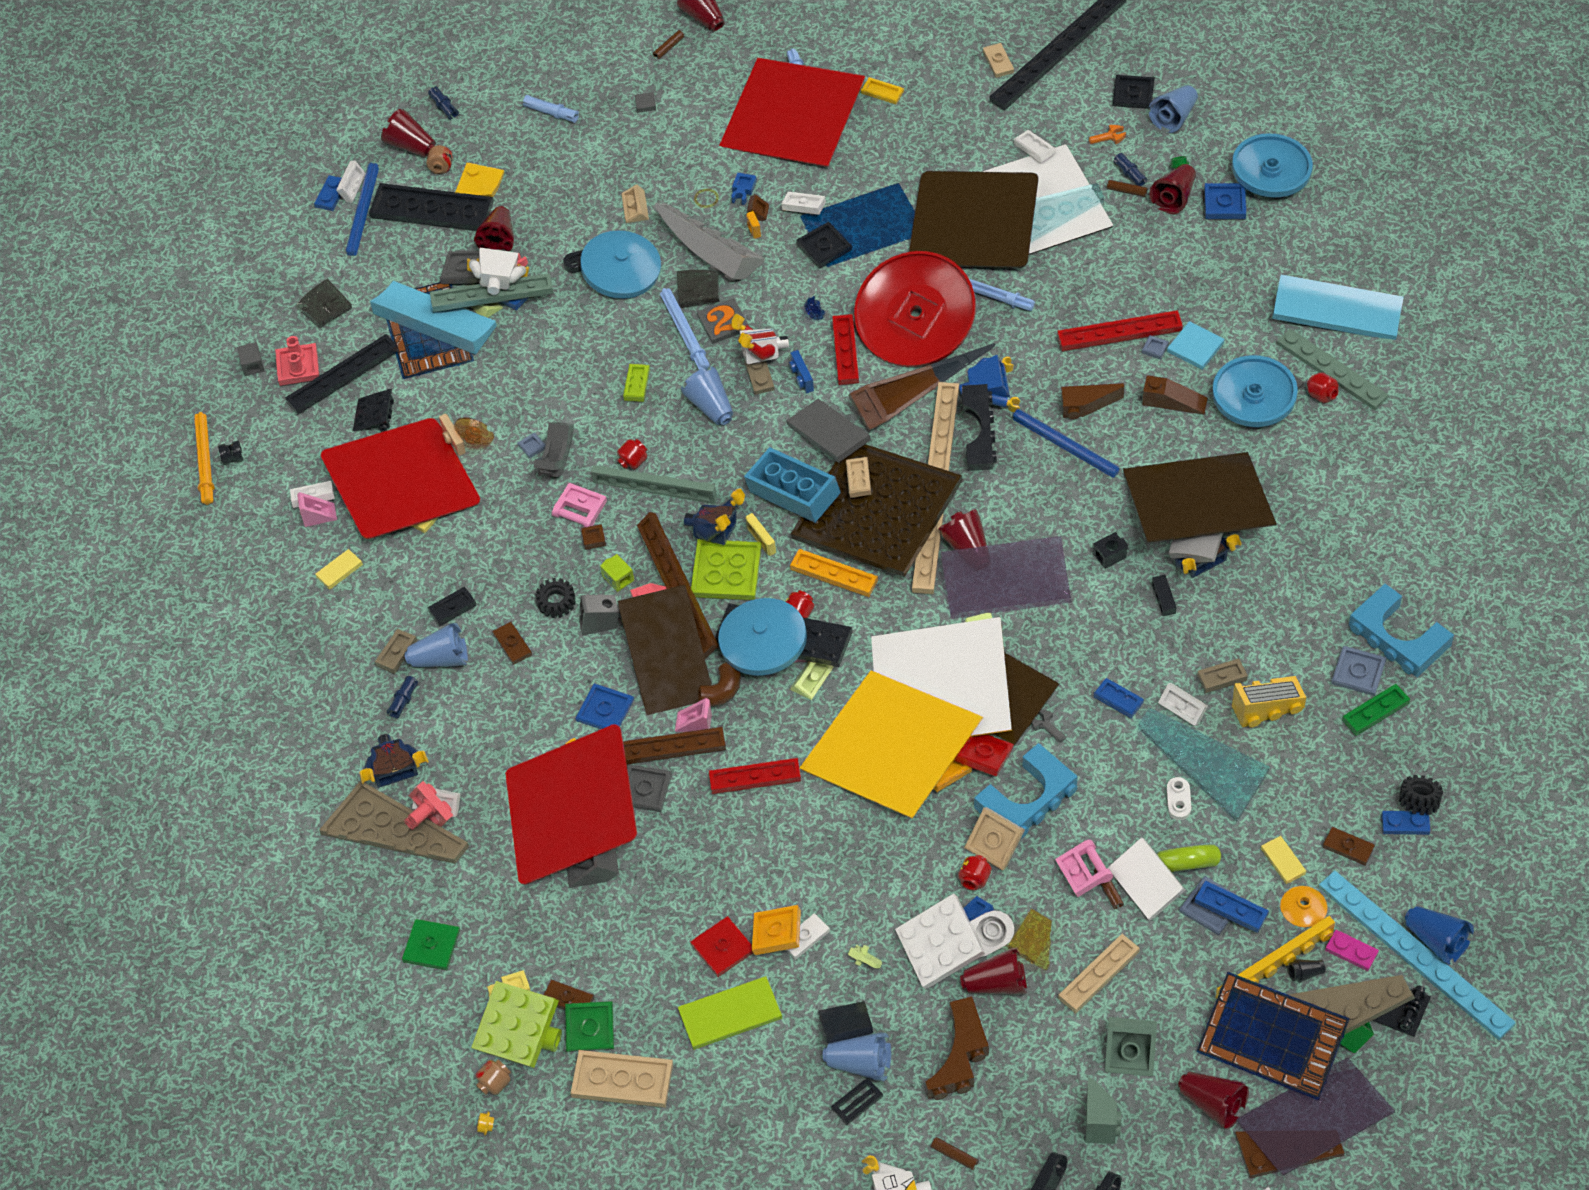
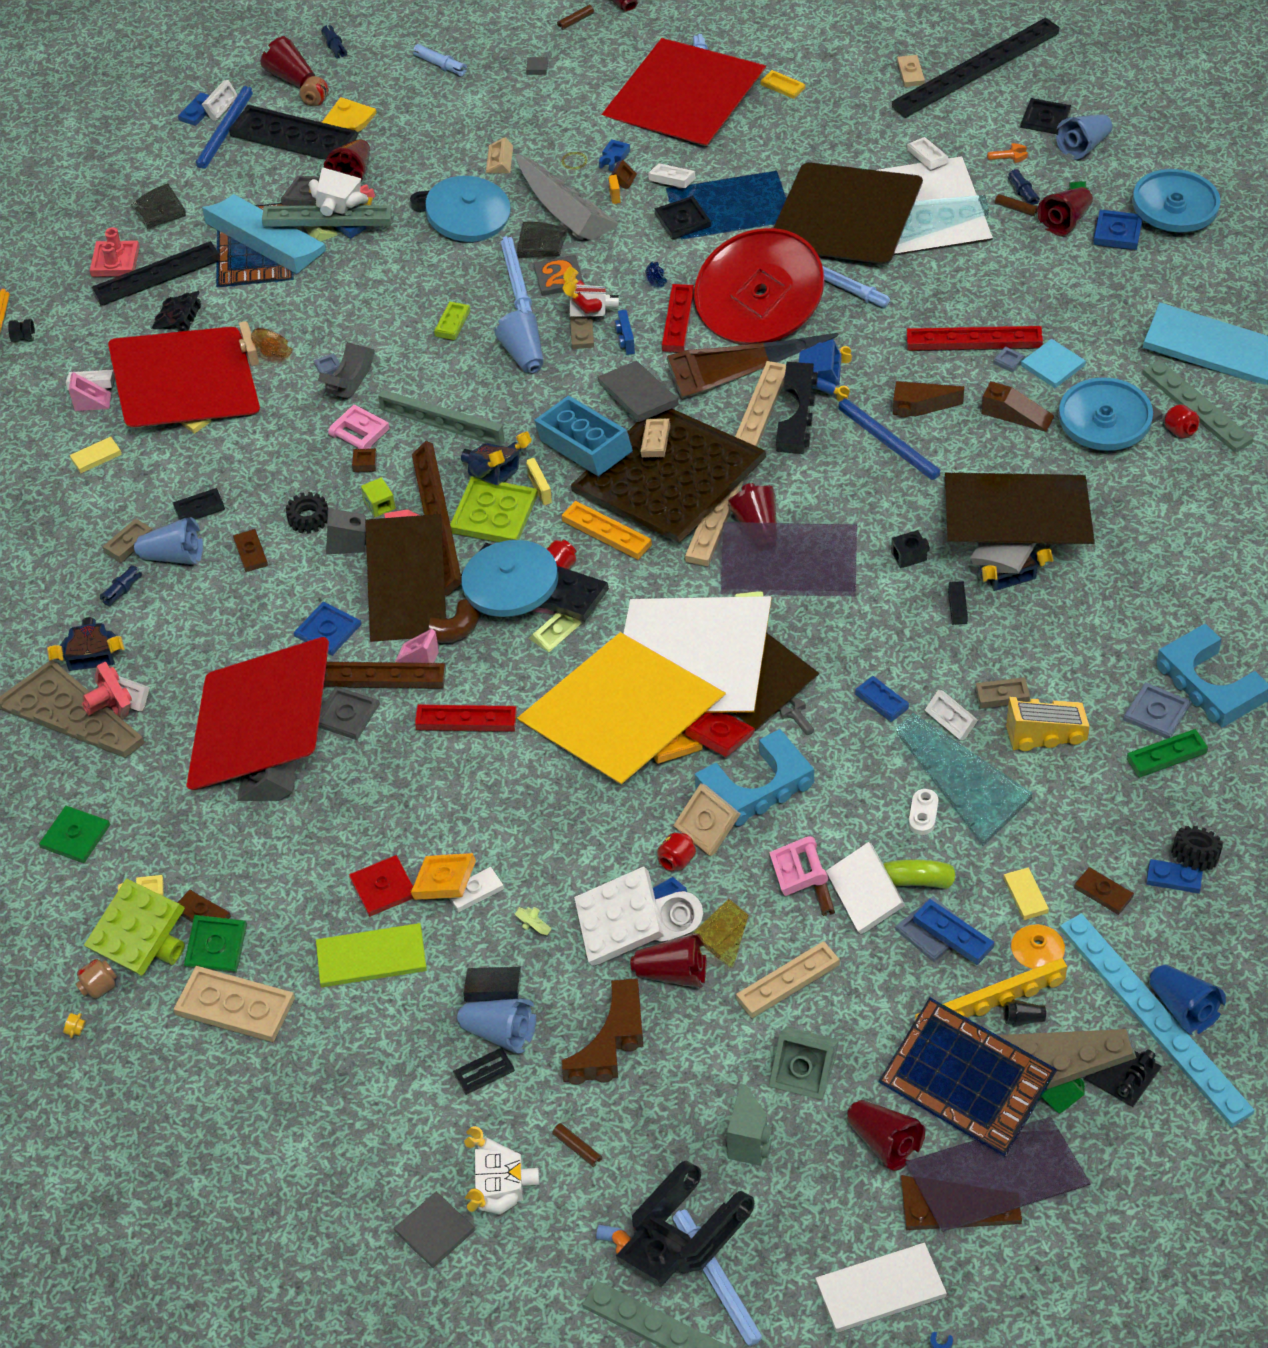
camera: 10 degrees right, 5 degrees down
dark grey brick [237,342,265,376] -> none
red head [617,439,648,470] -> none
dark pink plate [1325,930,1379,971] -> none

